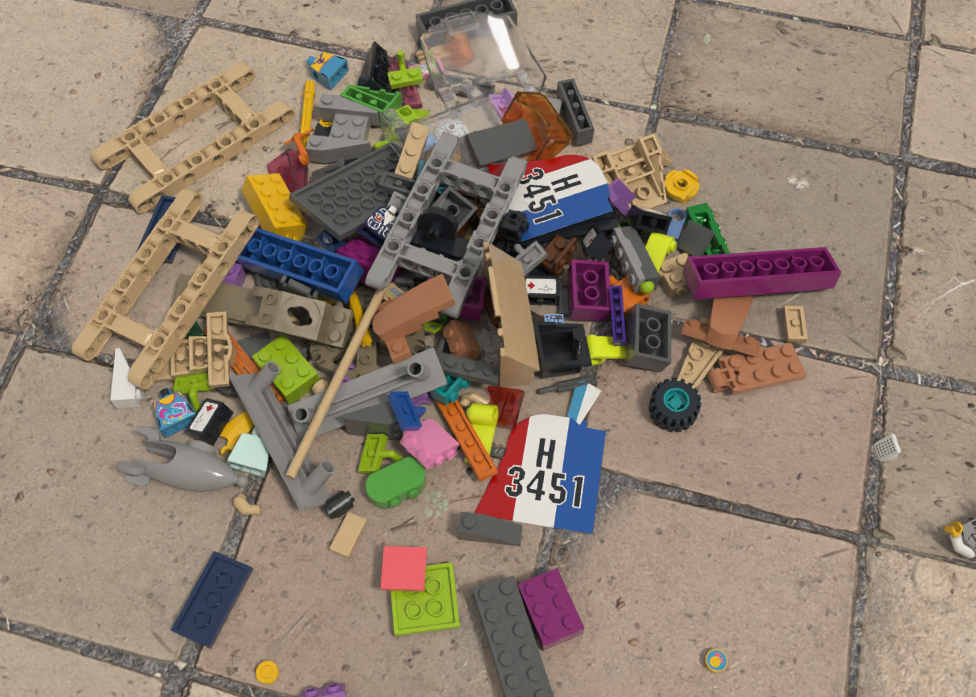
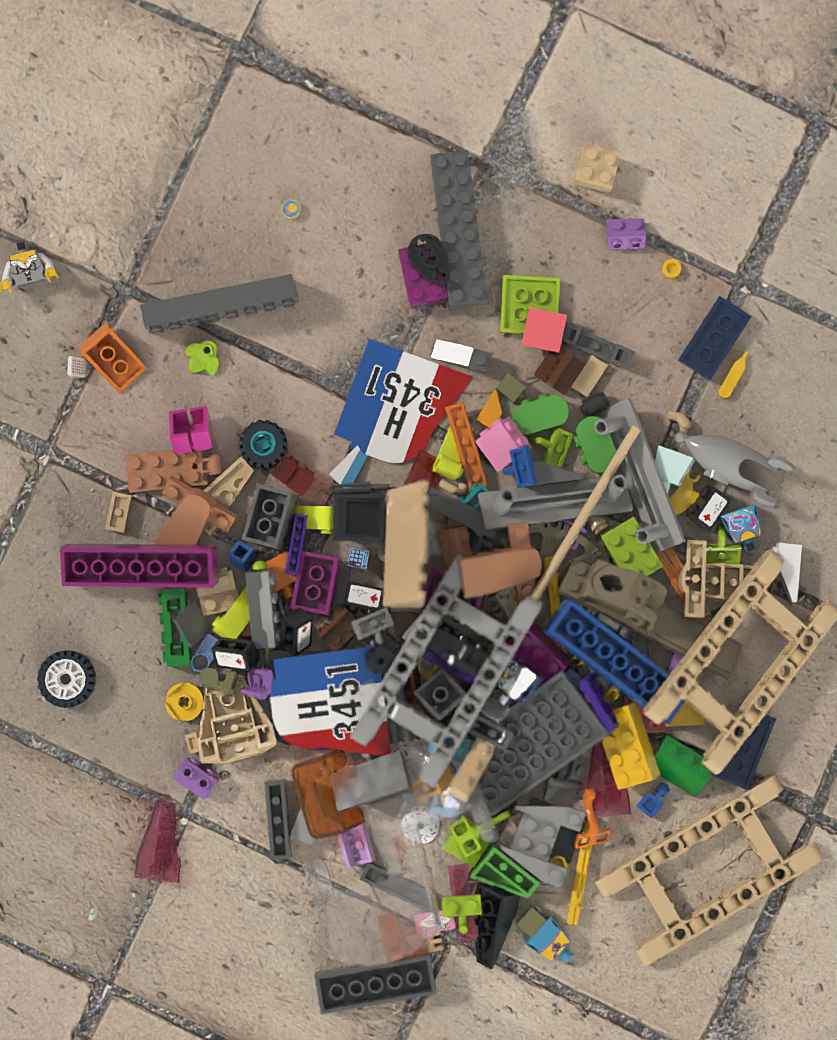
camera: 170 degrees left, 25 degrees up
none -> wheel [37,651,96,708]
none -> orange slope [78,322,147,393]
none -> clear pink wedge [134,800,181,883]
none -> dark grey brick [140,274,298,334]
none -> dark pink piece [169,405,213,454]
none -> medium lavender brick [172,757,219,800]
none -> lime plate [184,340,219,376]
none -> olive leg [199,668,239,696]
none -> blue brick [227,540,257,573]
none -> clear red piece [271,455,316,498]
none -> black piece [408,234,450,287]
none -> light orange tile [476,390,502,429]
none -> olive brick [495,373,526,403]
none -> olive brick [516,905,547,938]
none -> reddish brown bracket [534,347,586,395]
none -> dark grey slope [561,322,635,369]
none -> bright green brick [573,416,616,474]
none -> dark purple wing [578,671,620,733]
none -> blue plate [636,782,670,818]
none -> green slope [653,734,713,797]
none -> yellow piece [718,351,748,399]

